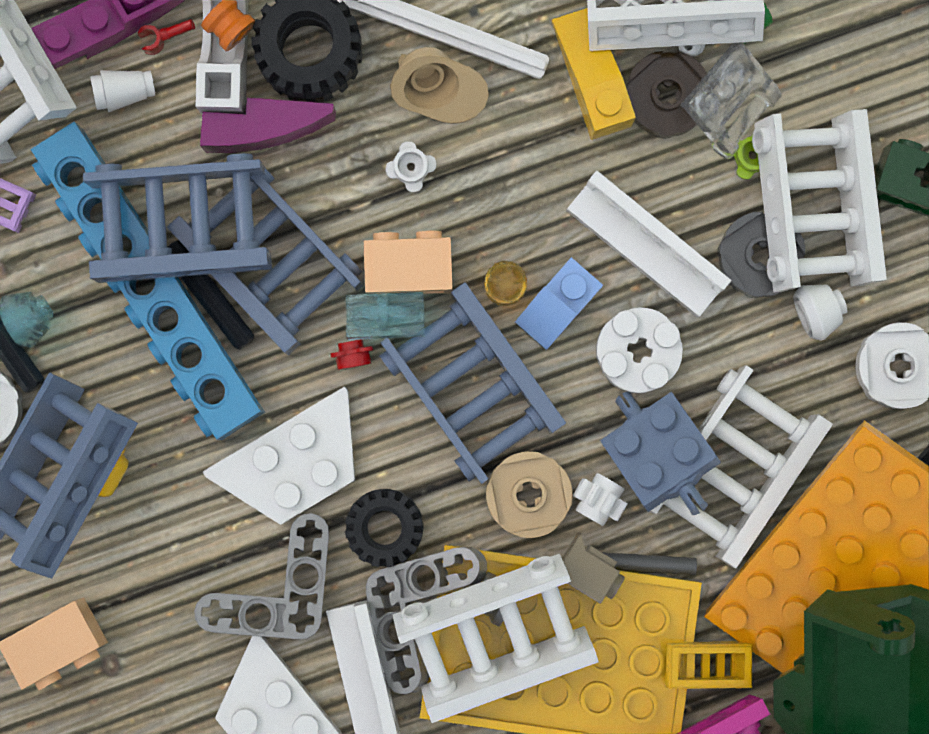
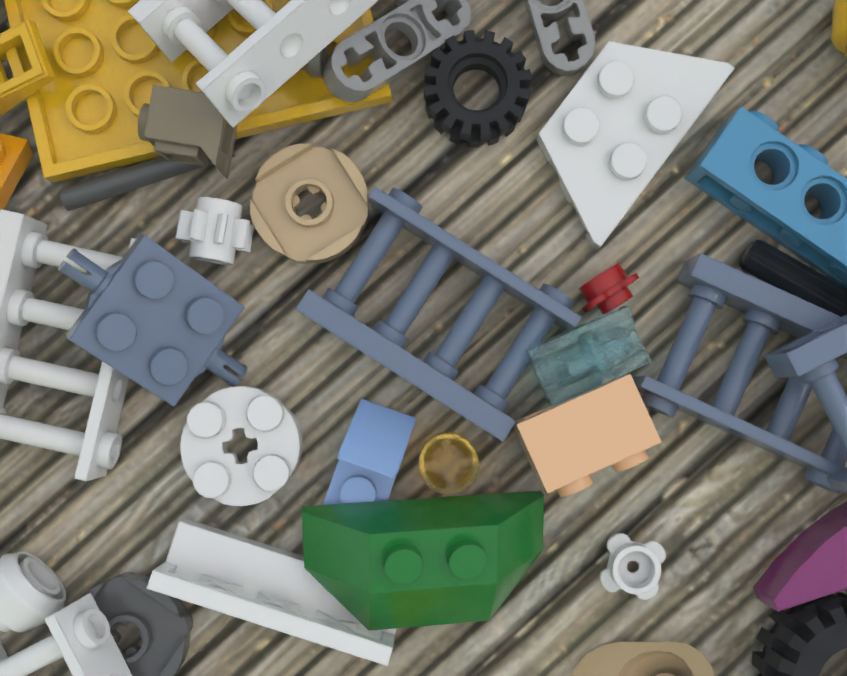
camera: 160 degrees right, 0 degrees up
none -> green wedge [302,490,544,631]

